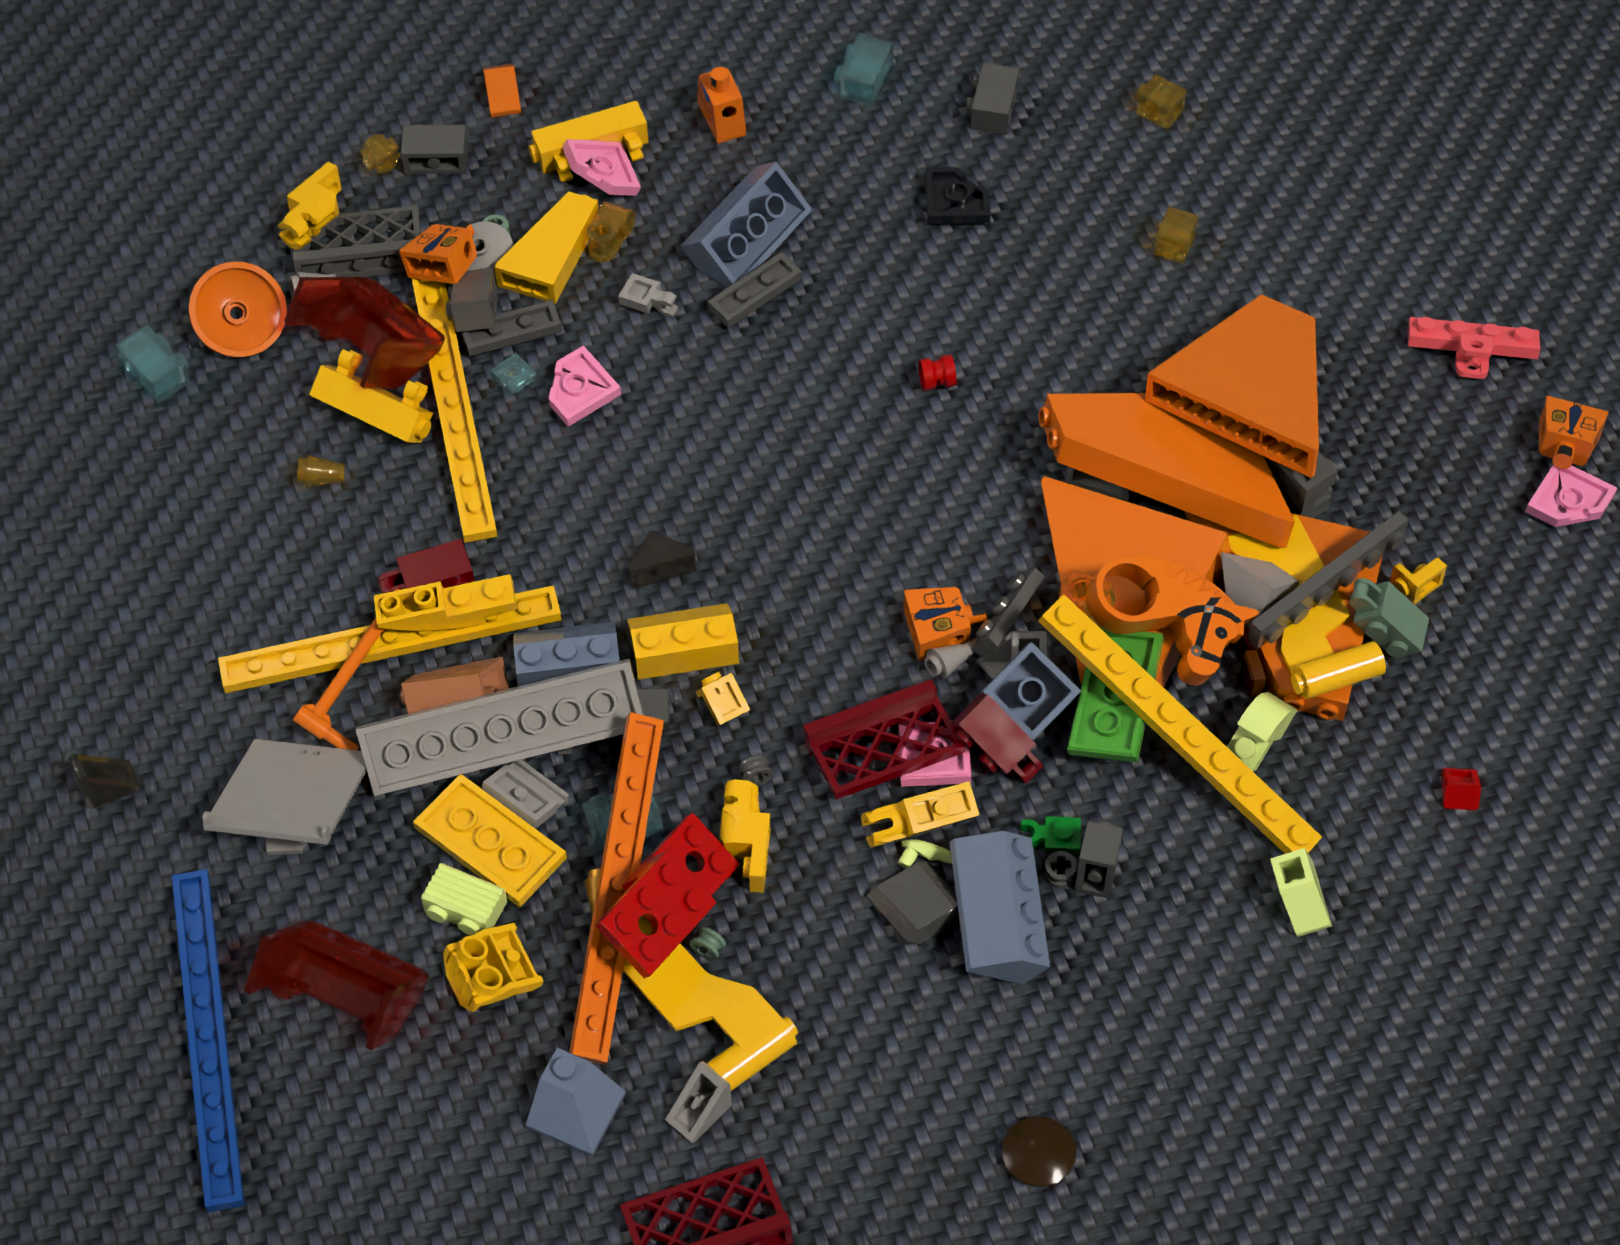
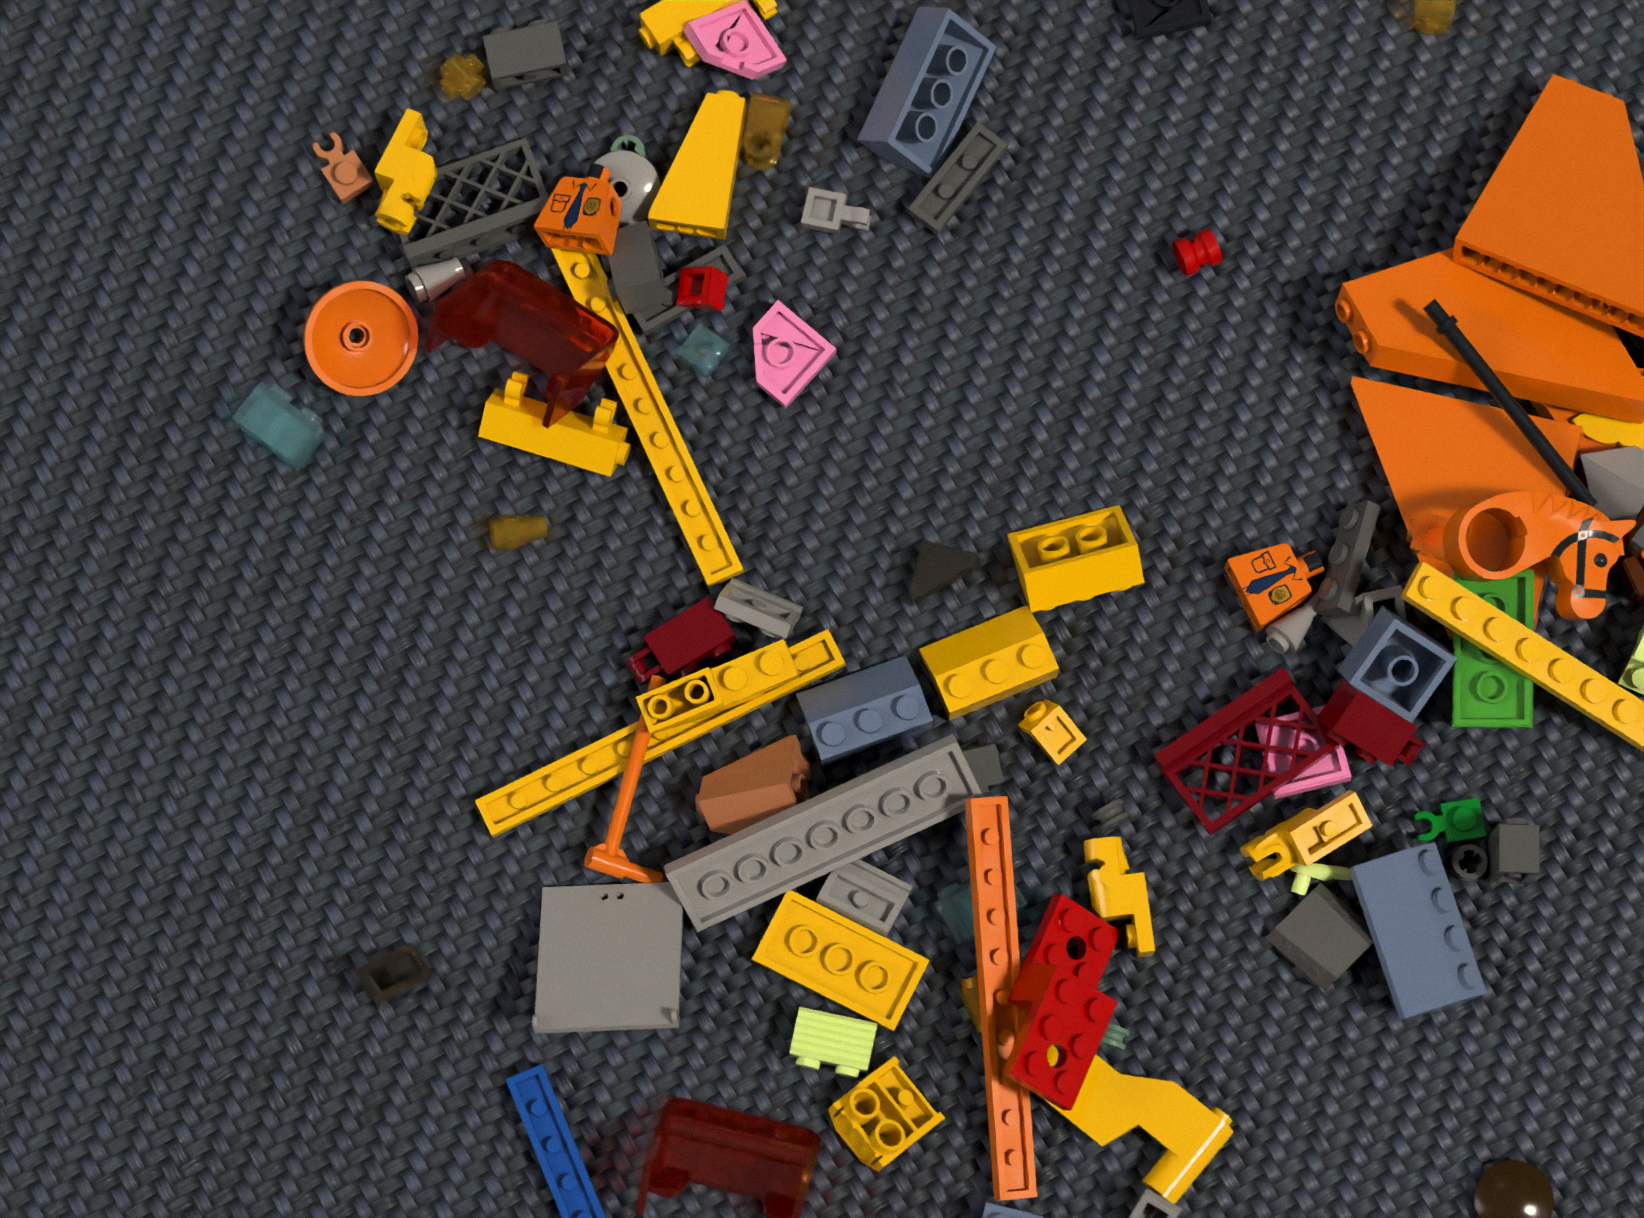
camera: 10 degrees left, 20 degrees up
none -> nougat plate [313,132,375,204]
none -> red slope [676,266,728,311]
none -> light grey plate [714,578,804,638]
none -> yellow slope [1007,505,1145,613]
none -> black bar [1423,299,1598,507]

